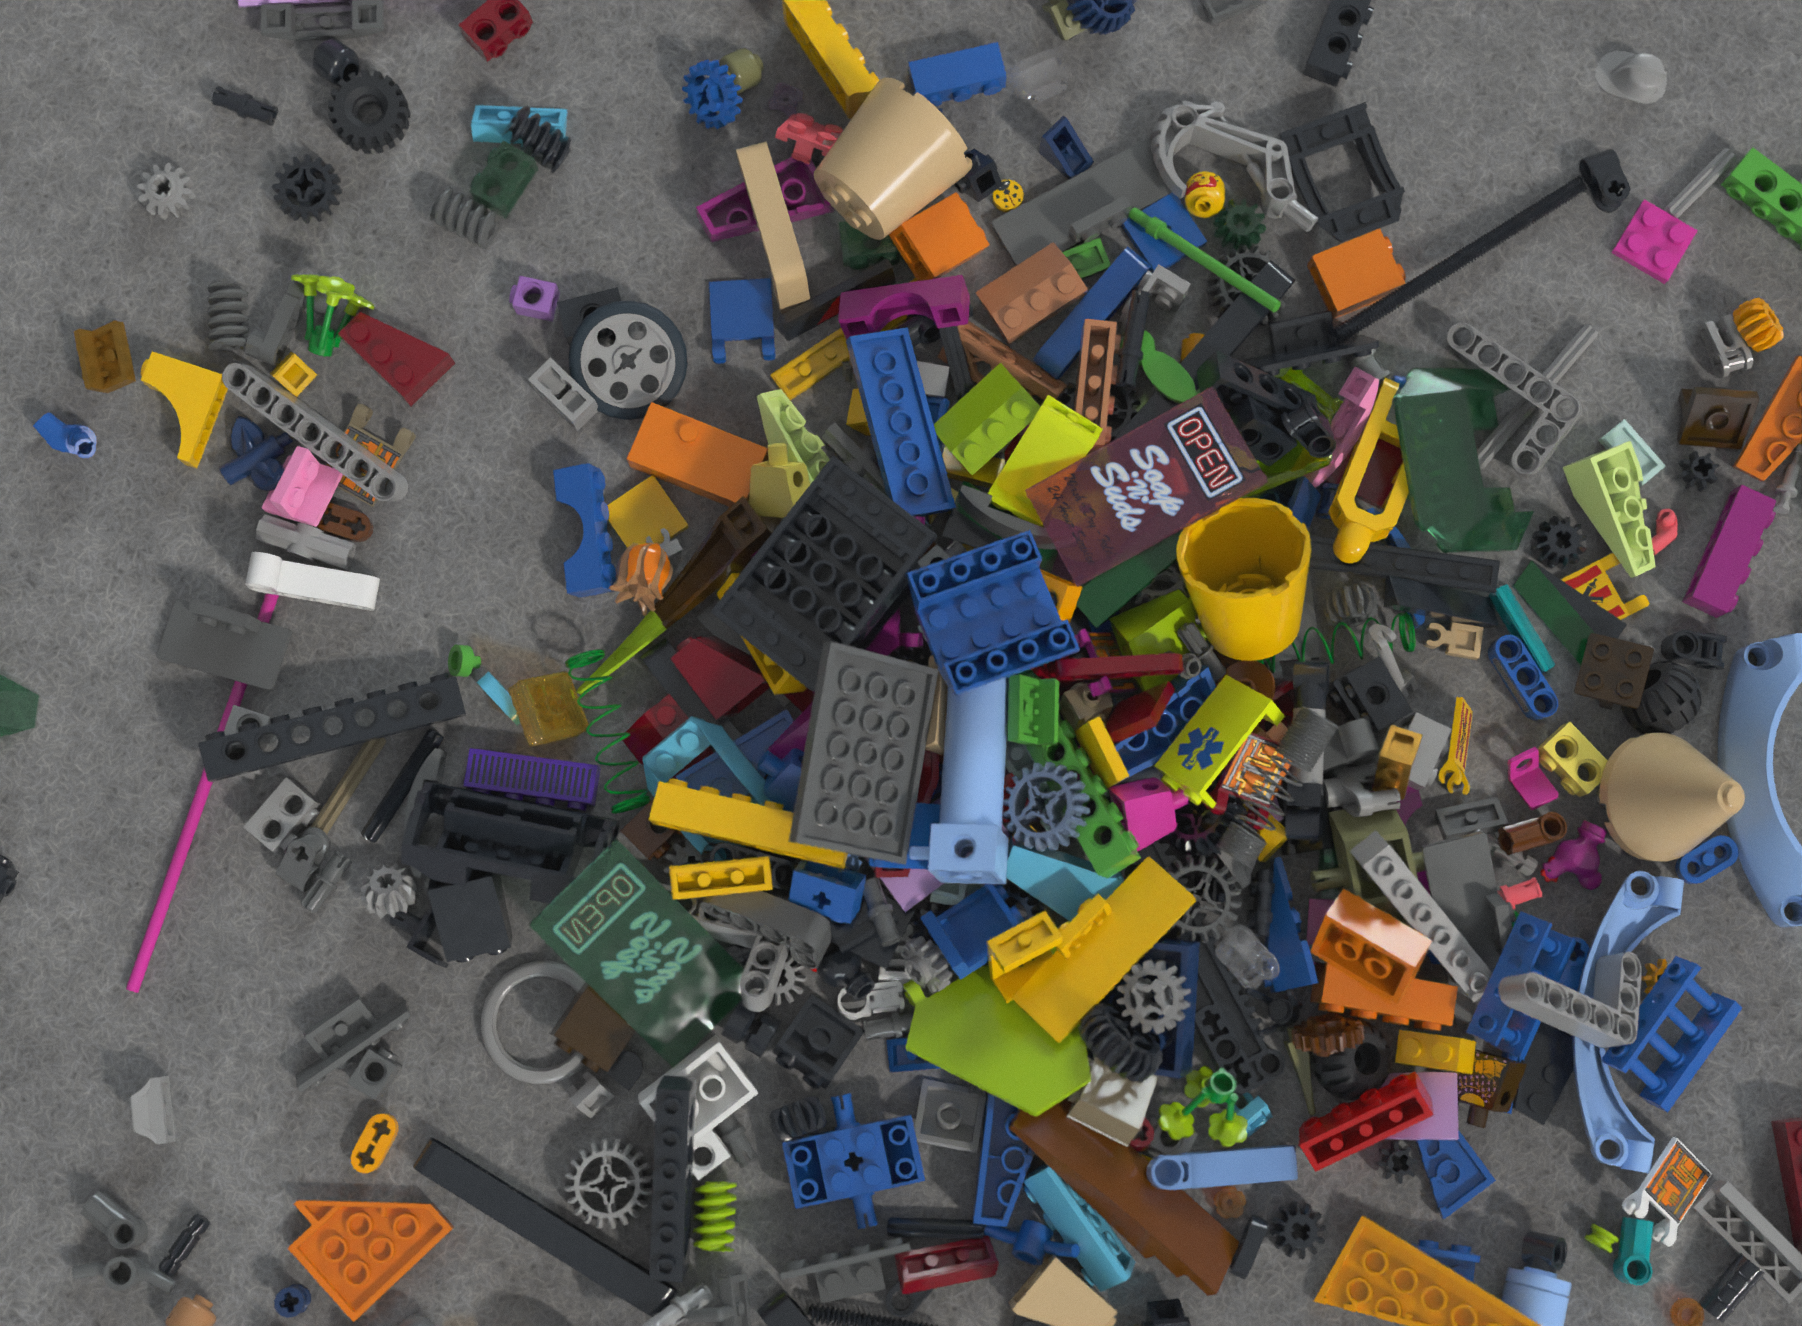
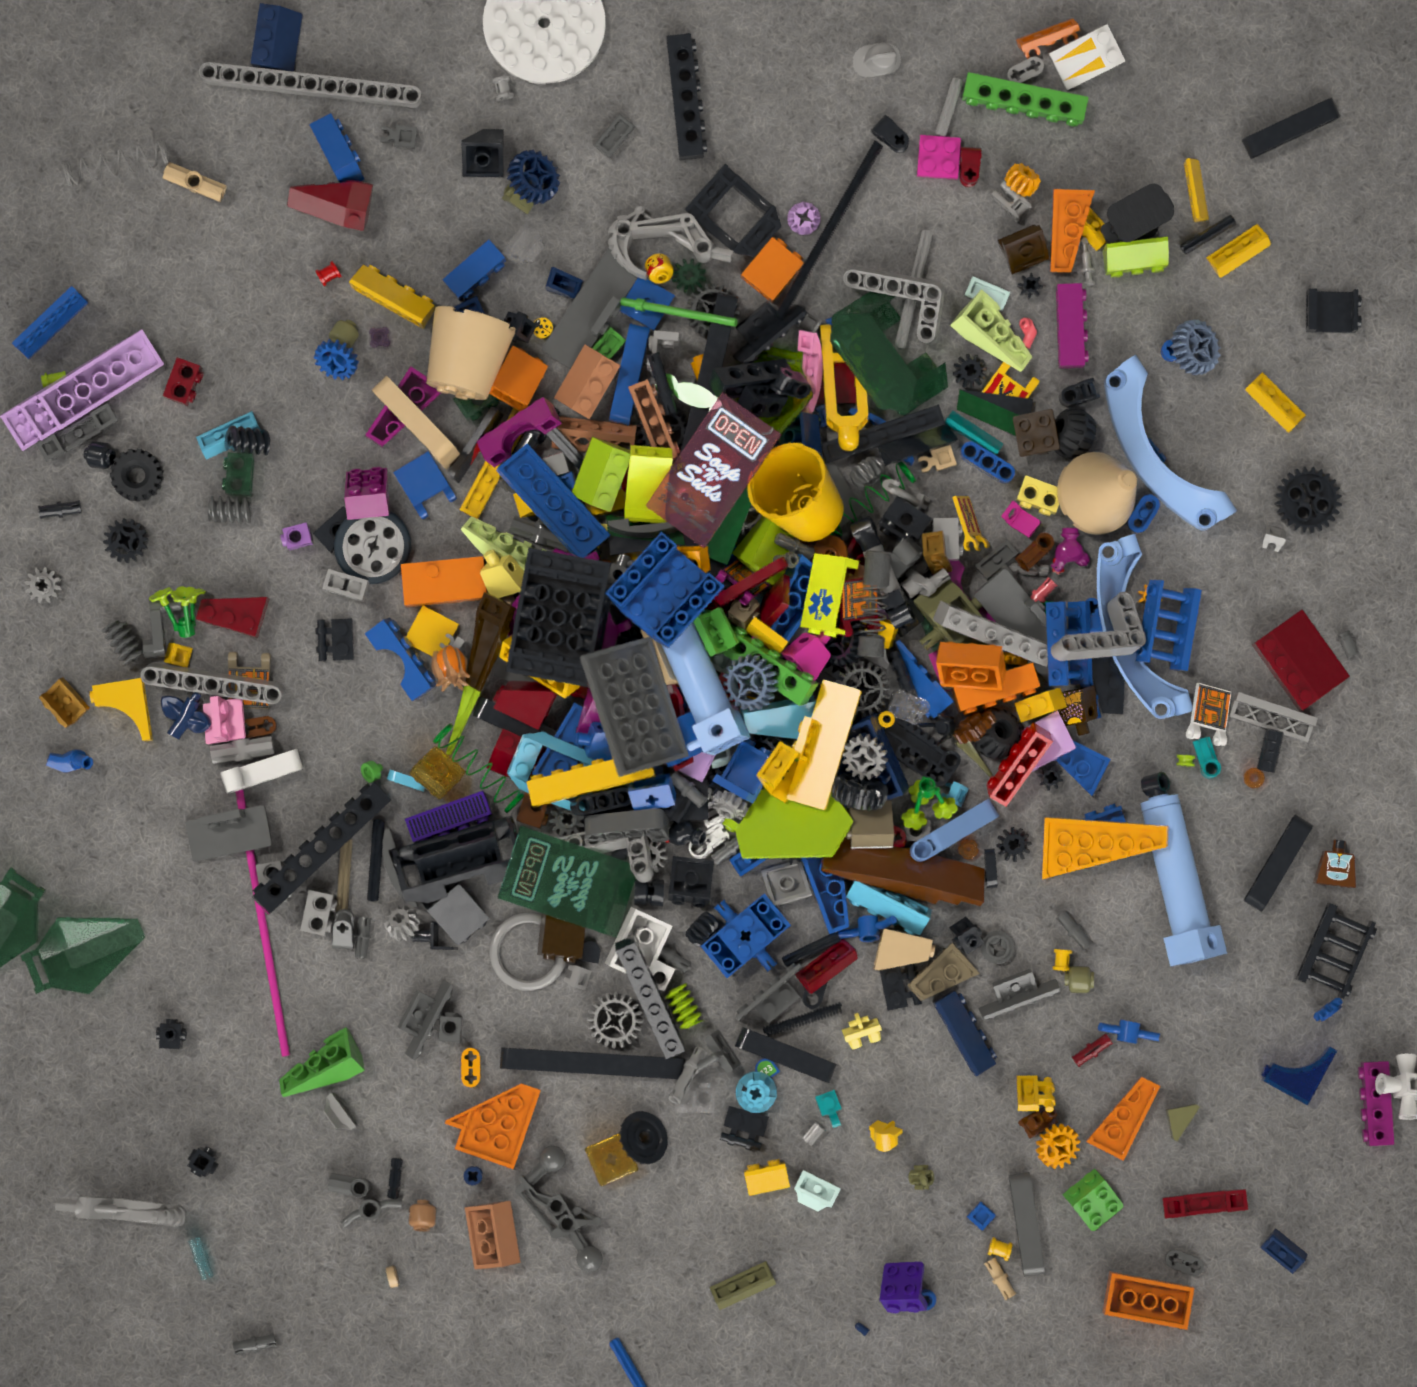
camera: 25 degrees left, 5 degrees up
yellow slope [669,856,773,900] -> none
coral piece [775,113,843,164] -> none
none -> bright green wedge [279,1027,365,1097]
none -> black plate [315,618,354,661]
none -> magenta slope [344,467,389,520]
none -> lavender gear [787,202,820,235]
none -> yellow pin [878,711,895,728]
none -> dark red piece [959,147,982,188]
none -> light orange gear [1003,652,1028,666]

